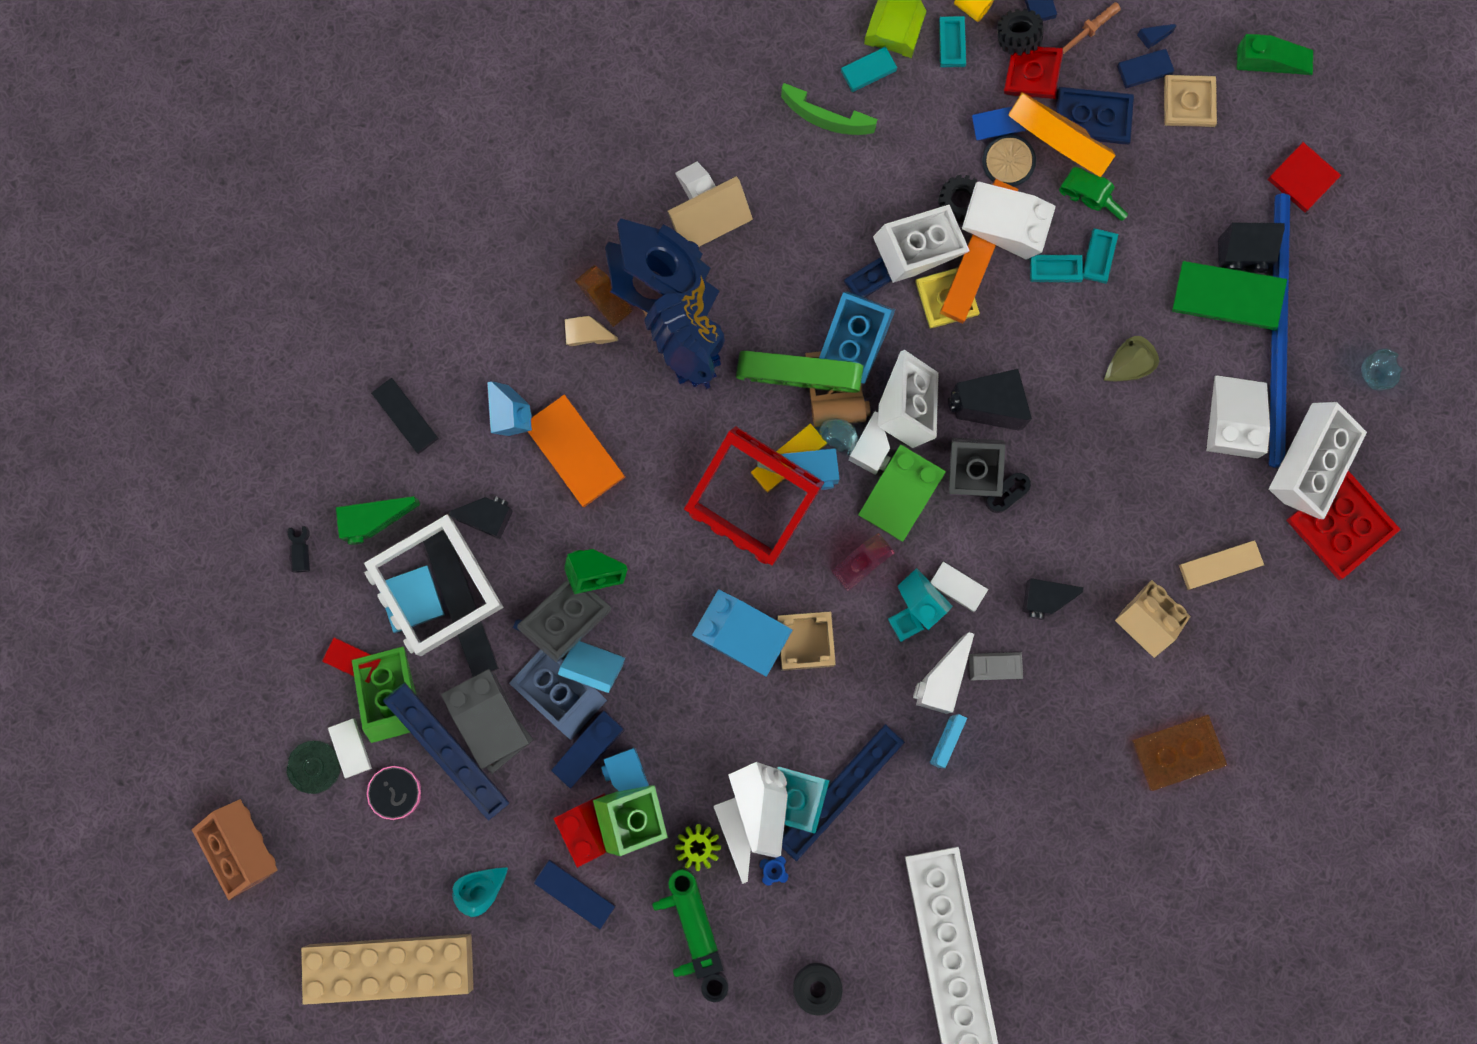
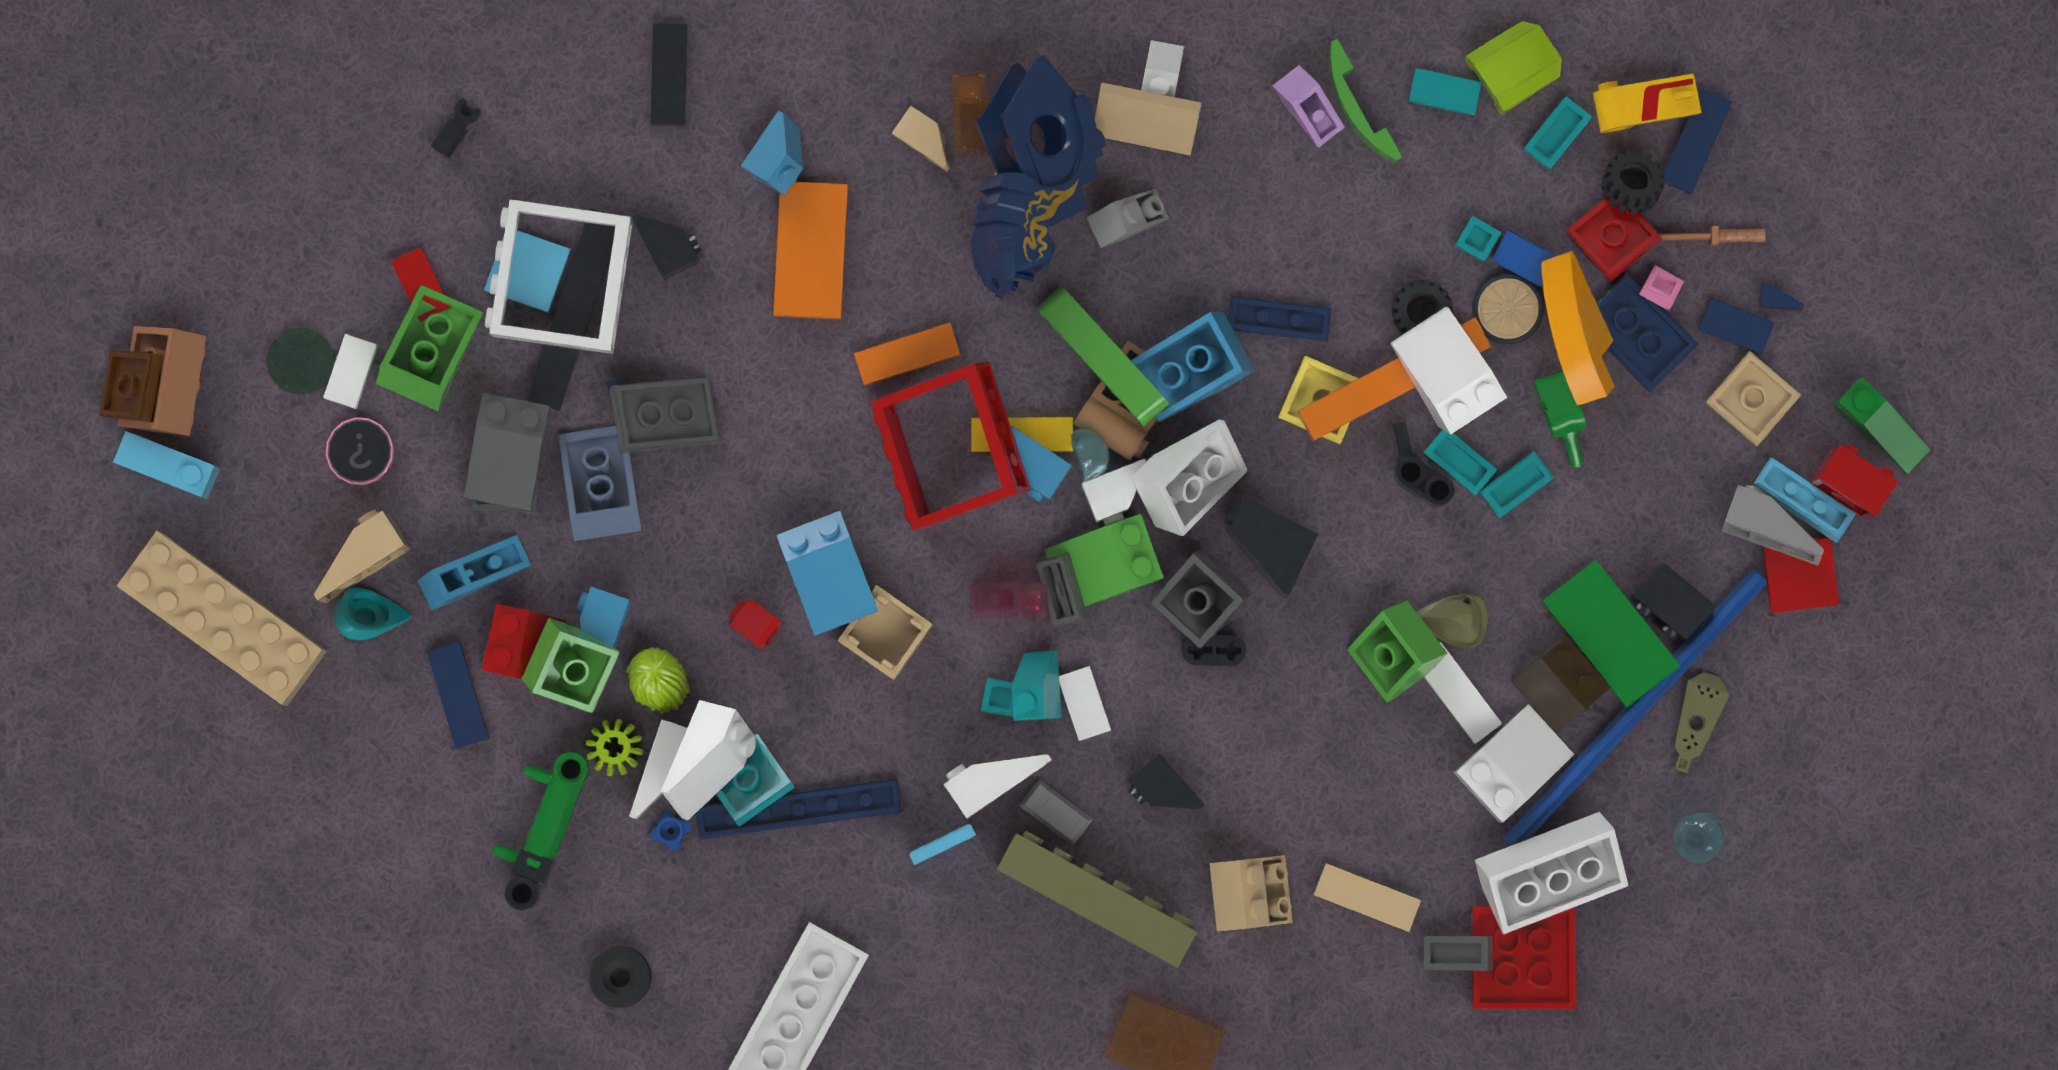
camera: 35 degrees right, 5 degrees up
green slope [336,496,420,545] -> none
dark blue tile [383,682,509,821] -> none
dark blue slope [551,711,625,789] -> none
medium azure tile [558,641,625,693] -> none
green slope [564,549,628,594] -> none
white slope [873,205,970,283] -> none
none -> reddish brown tile [99,350,162,422]
none -> medium azure slope [113,431,220,500]
none -> tan slope [314,509,412,603]
none -> dark azure slope [417,535,531,611]
none -> lime hair [625,647,689,714]
none -> red slope [729,598,783,651]
none -> orange tile [854,323,961,386]
none -> olive brick [997,830,1197,968]
none -> dark grey tile [1035,553,1088,628]
none -> light grey slope [1087,189,1169,248]
none -> lavender slope [1273,65,1345,148]
none -> bright green slope [1347,600,1448,702]
none -> black beam [1393,422,1455,507]
none -> white tile [1424,642,1502,744]
none -> dark grey tile [1424,936,1493,971]
none -> teal plate [1455,216,1501,263]
none -> dark brown slope [1511,636,1611,733]
none -> bright pink tile [1639,265,1684,311]
none -> olive piece [1674,672,1730,773]
none -> light grey slope [1722,485,1824,566]
none -> medium azure tile [1752,457,1856,543]
none -> red container [1810,444,1899,520]

